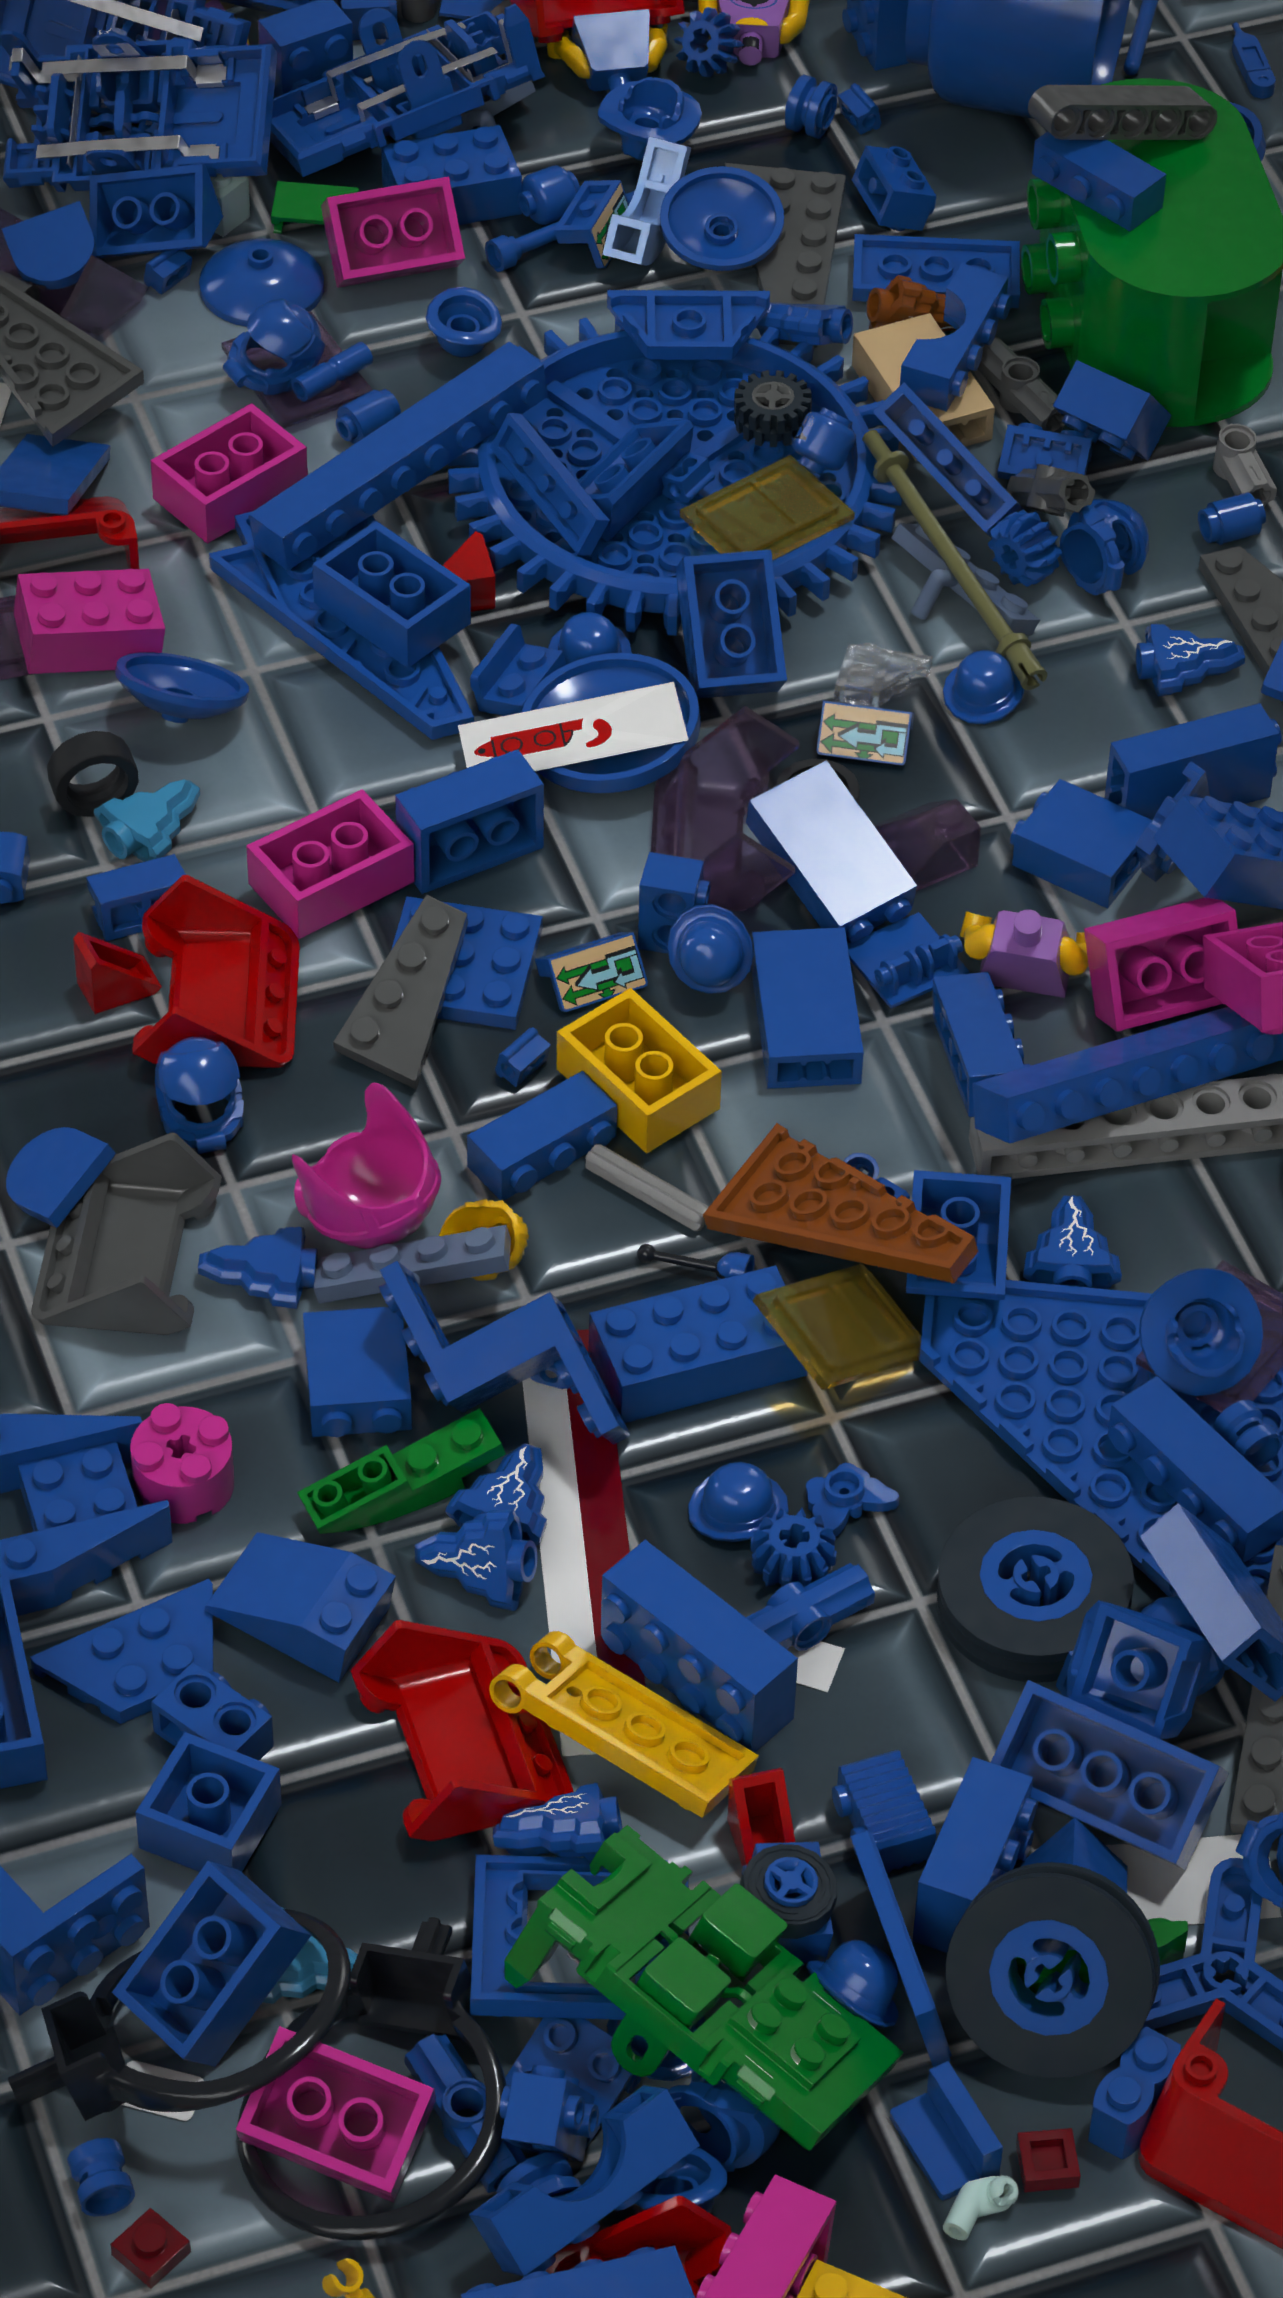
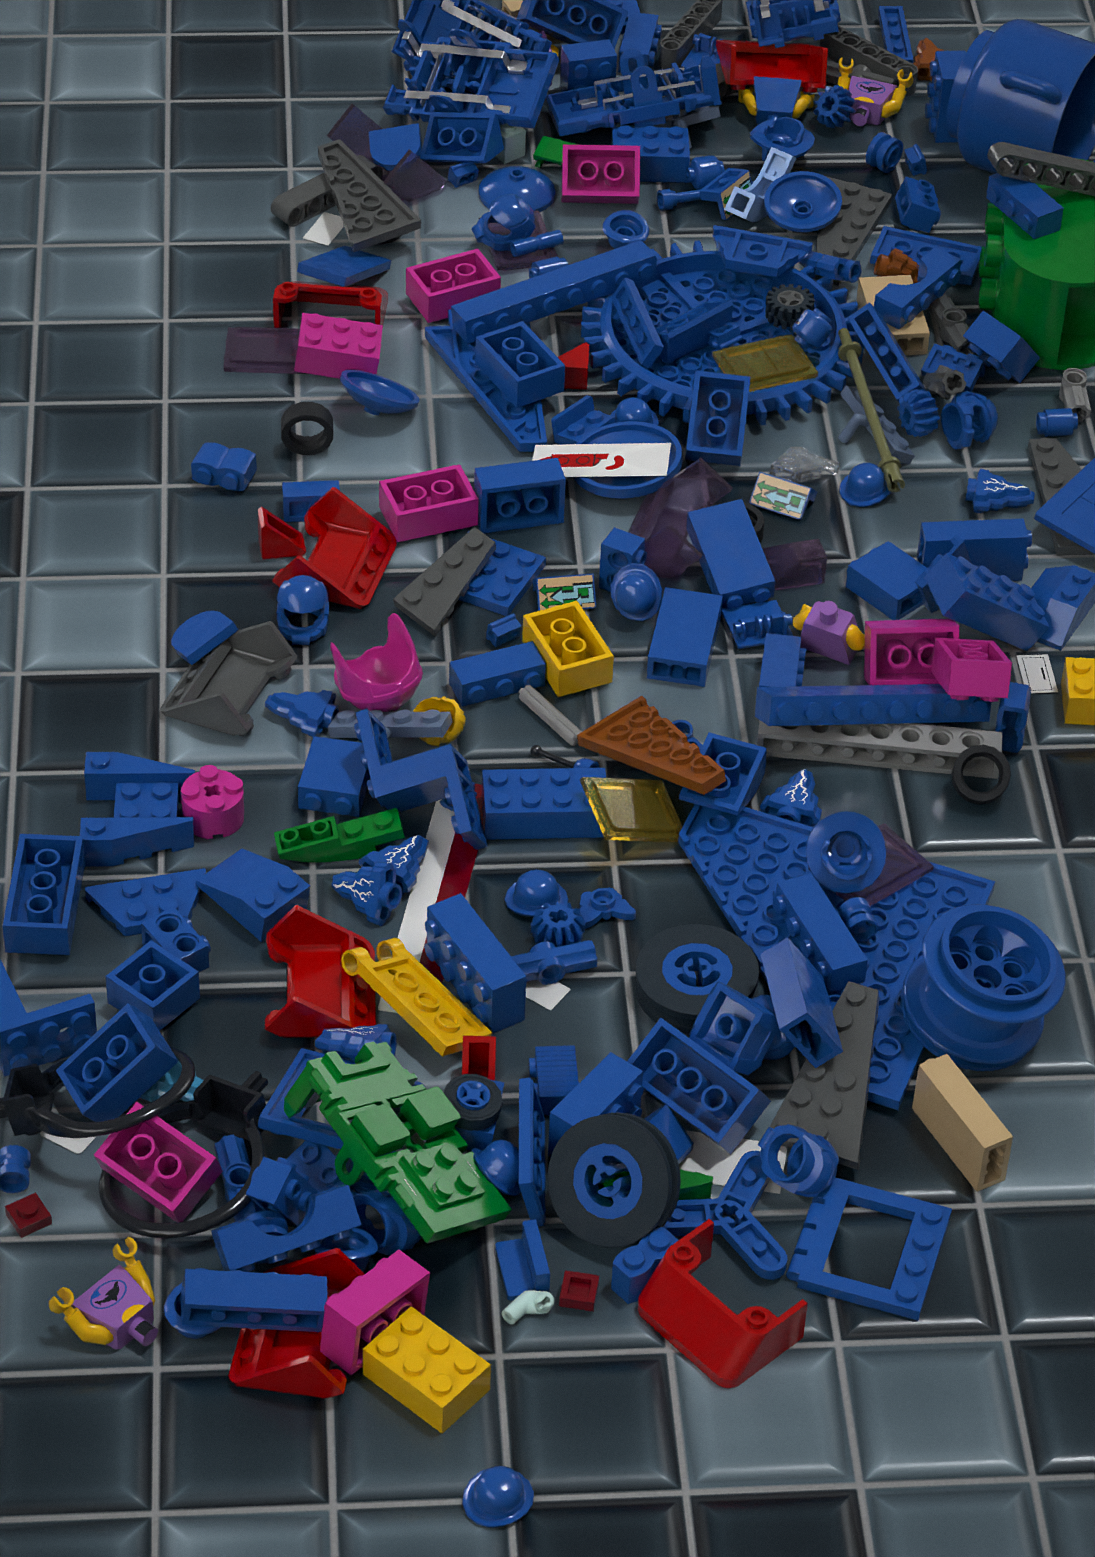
camera: 15 degrees right, 5 degrees down
dark azure rock [94,779,200,862] -> none

